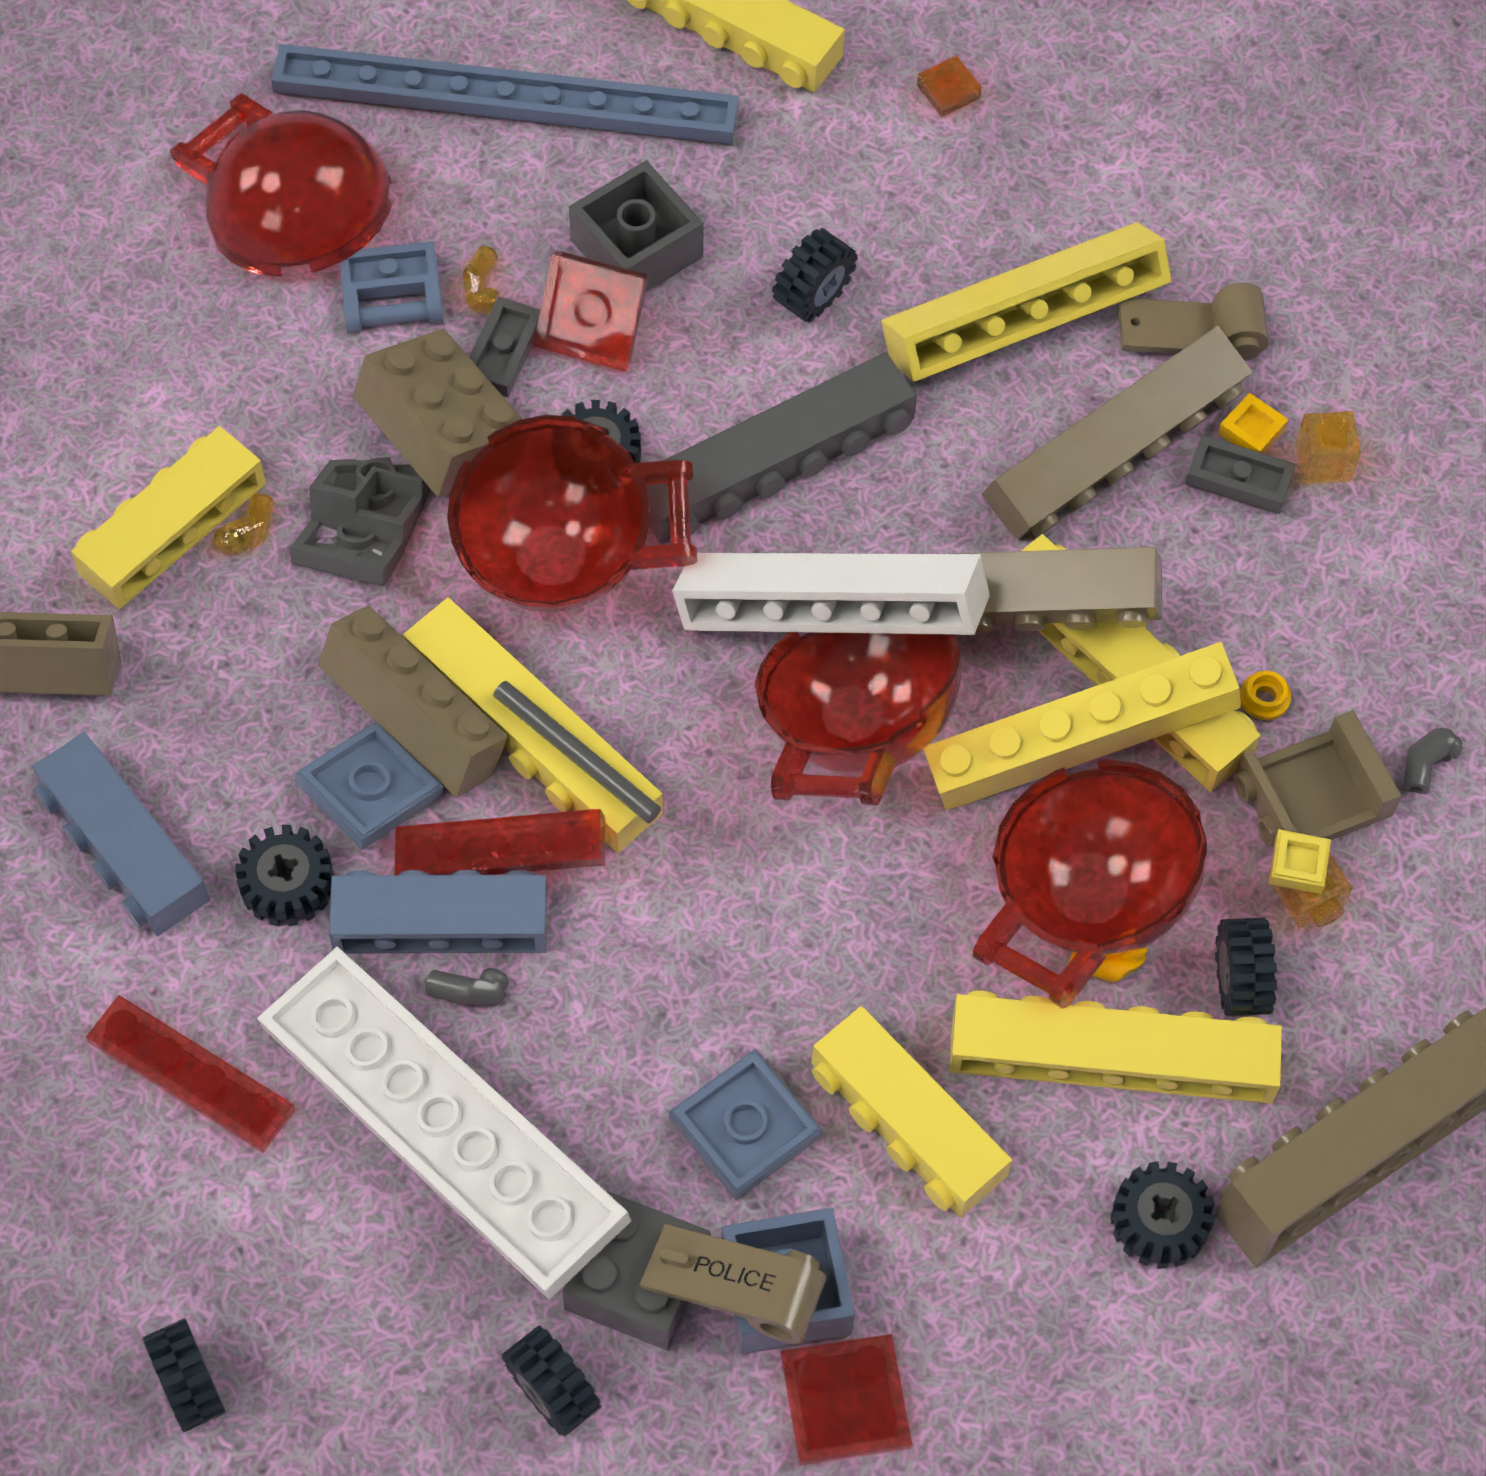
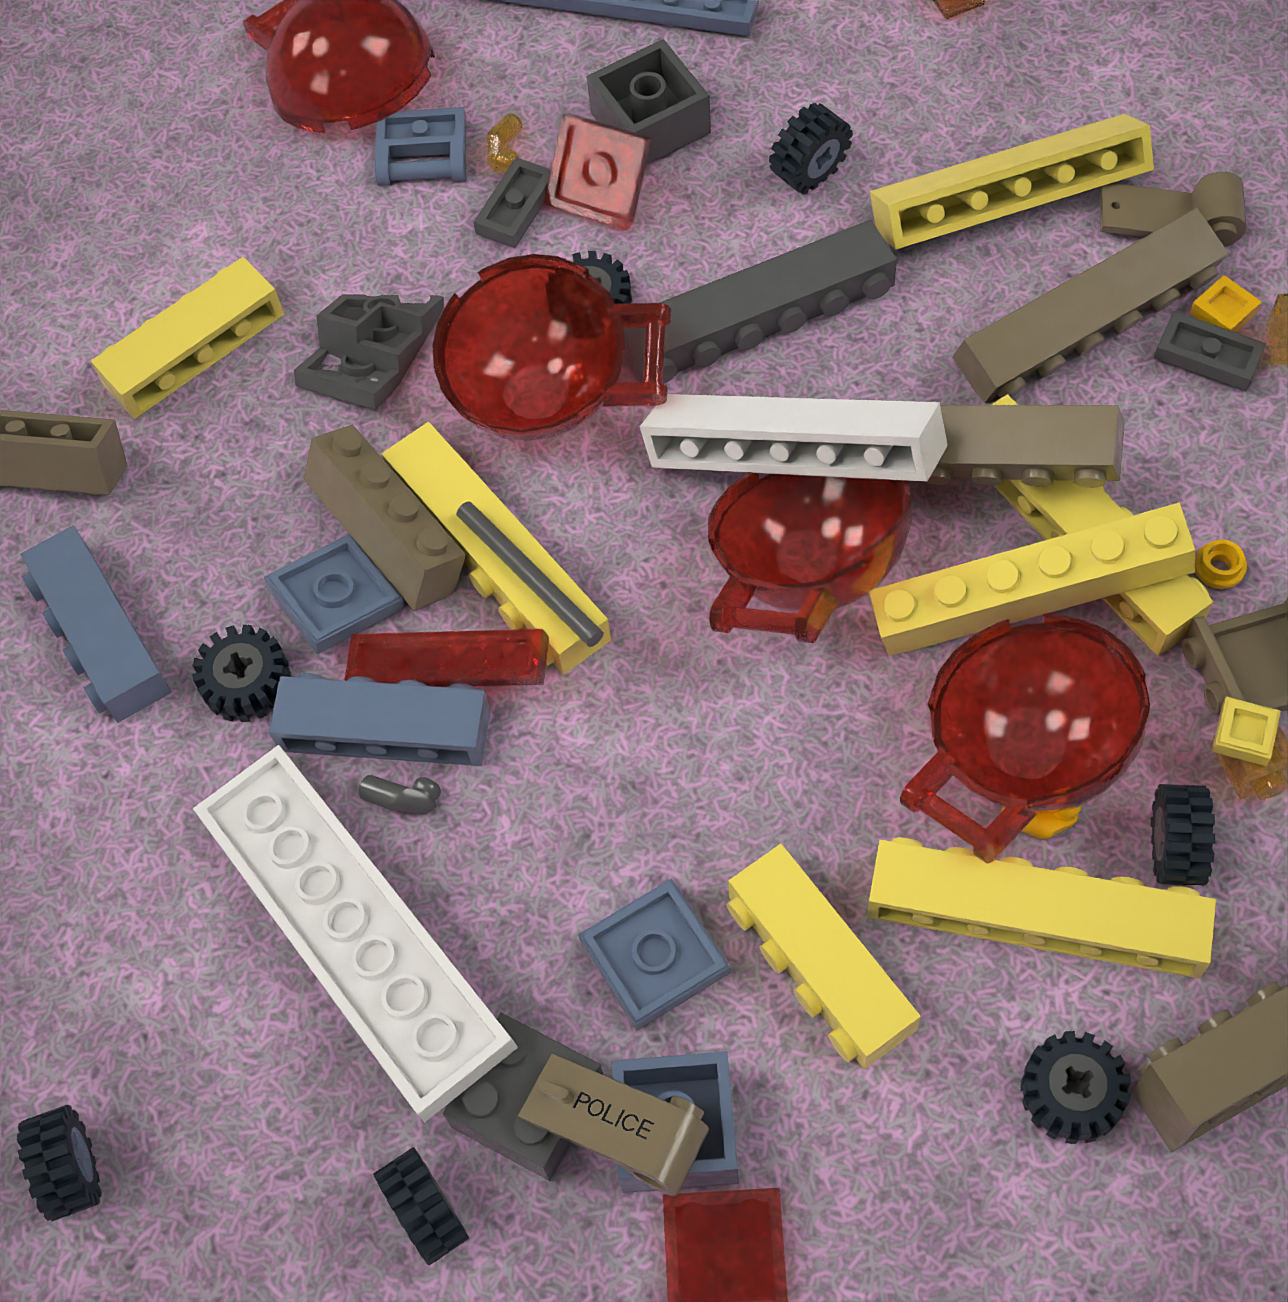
camera: 15 degrees right, 0 degrees up
clear red plate [86,995,295,1153] -> none
clear yellow arm [213,493,275,554] -> none
dark tan brick [353,328,530,498] -> none

